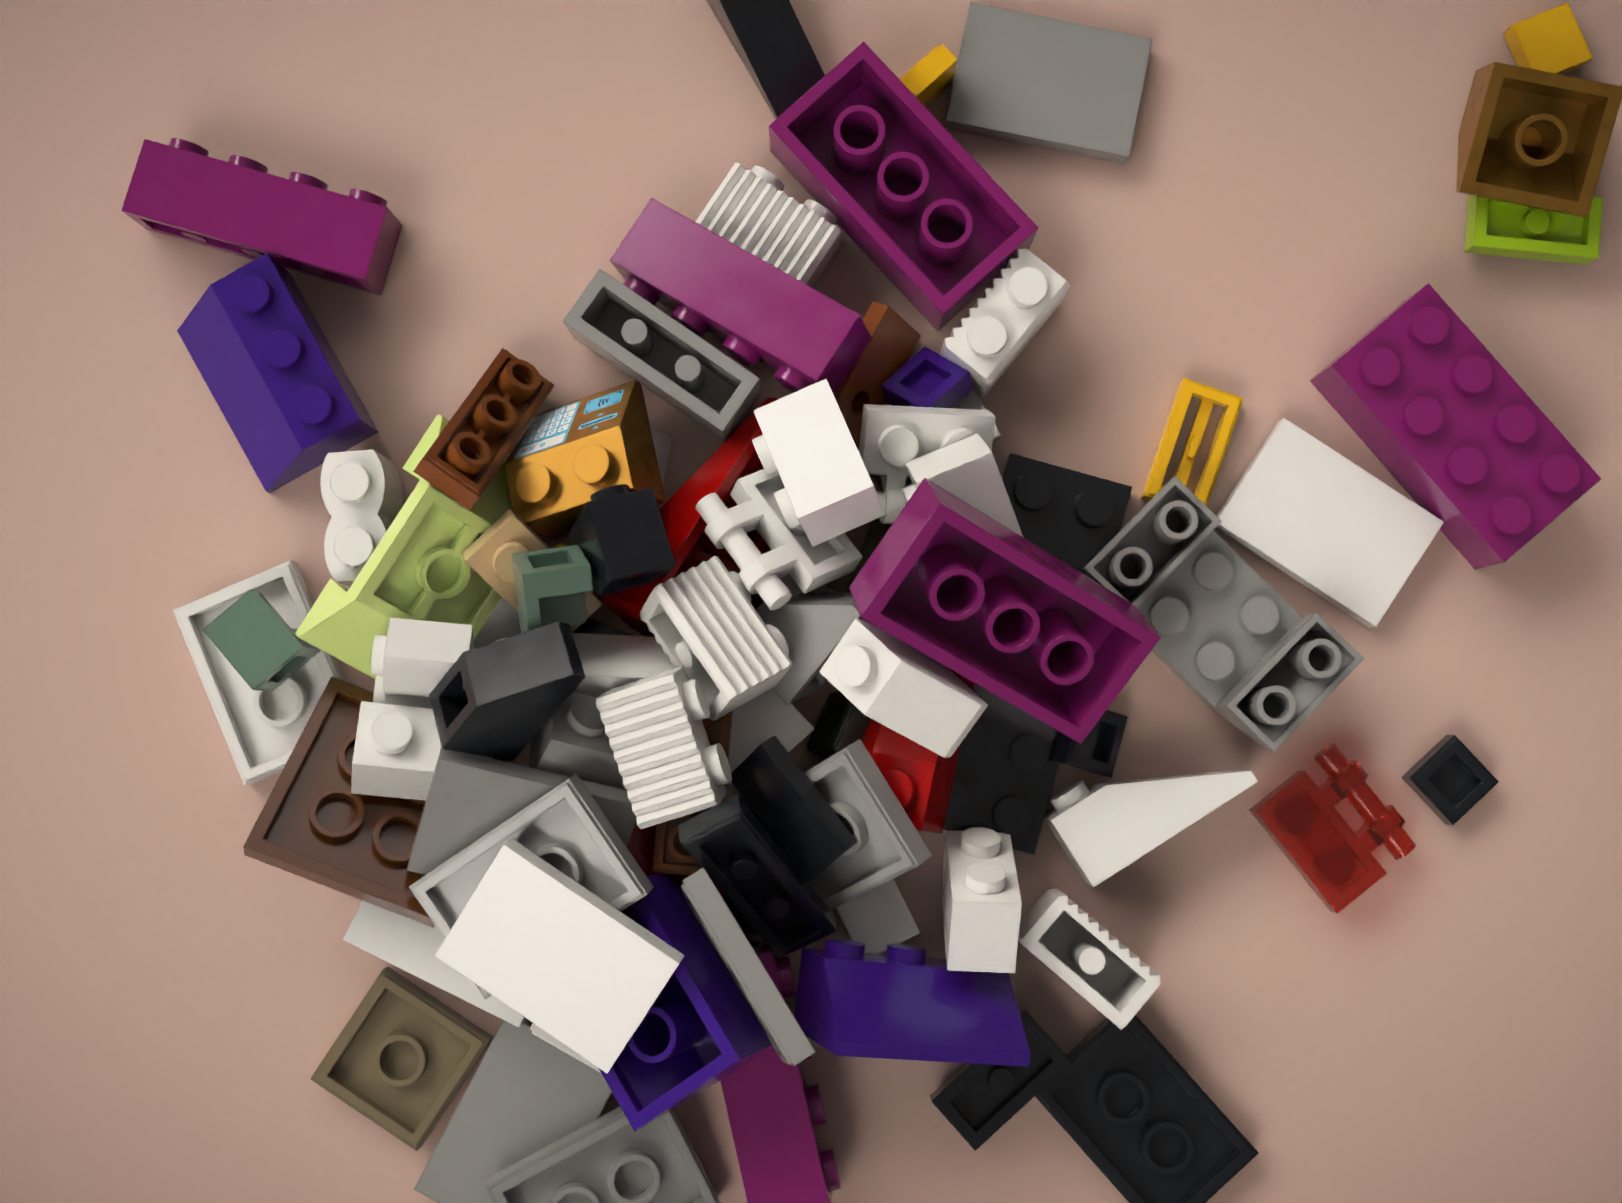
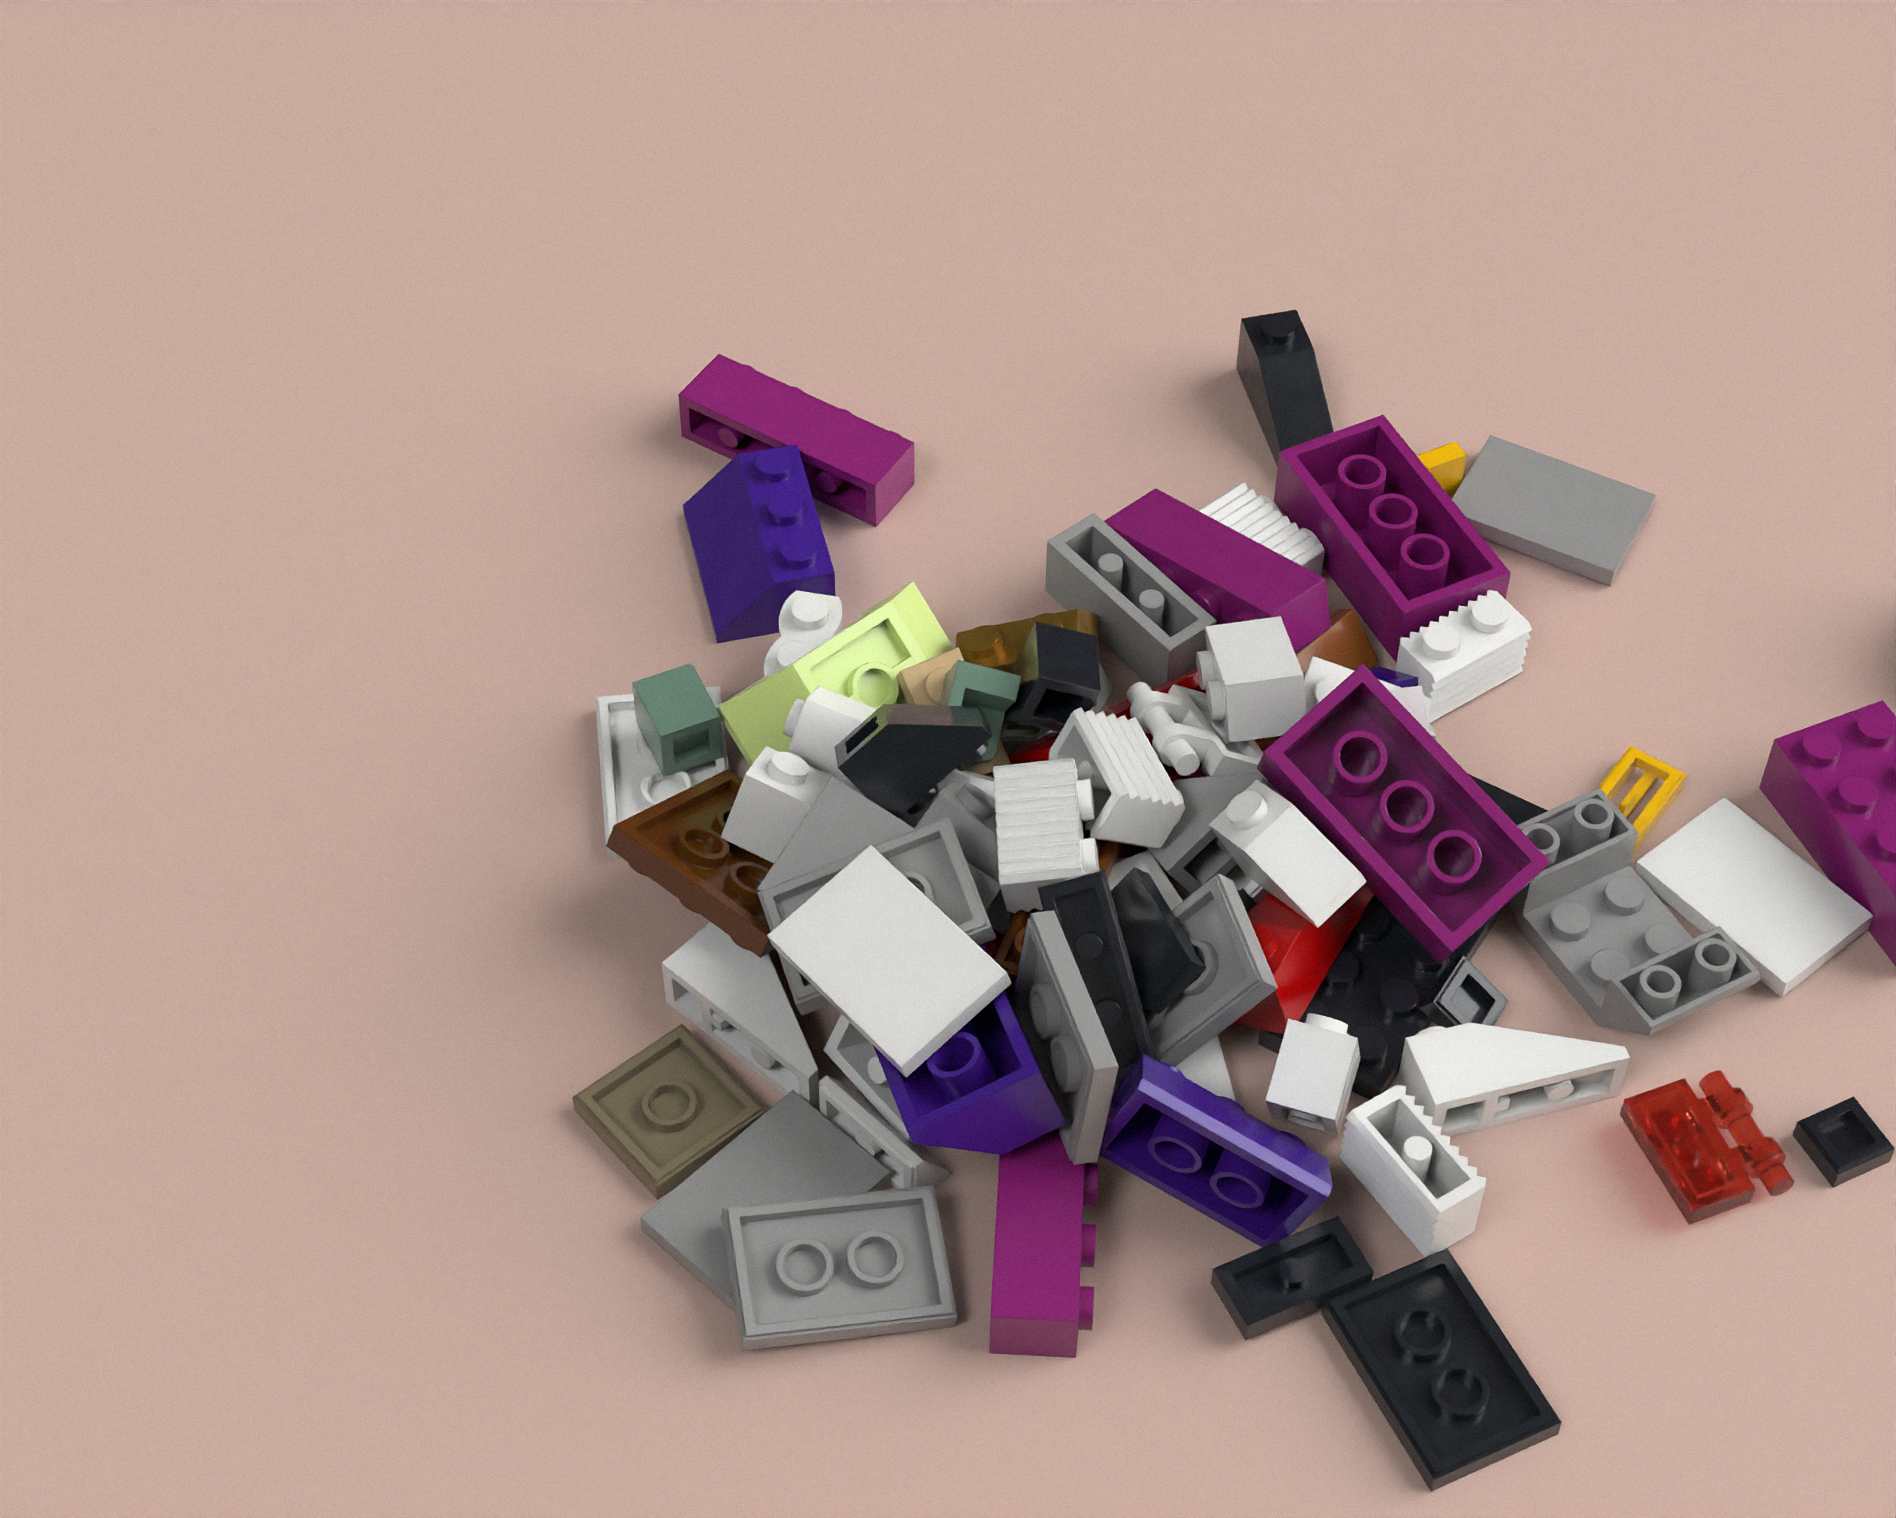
camera: 15 degrees right, 35 degrees down
dark orange tile [413,348,555,511] -> none

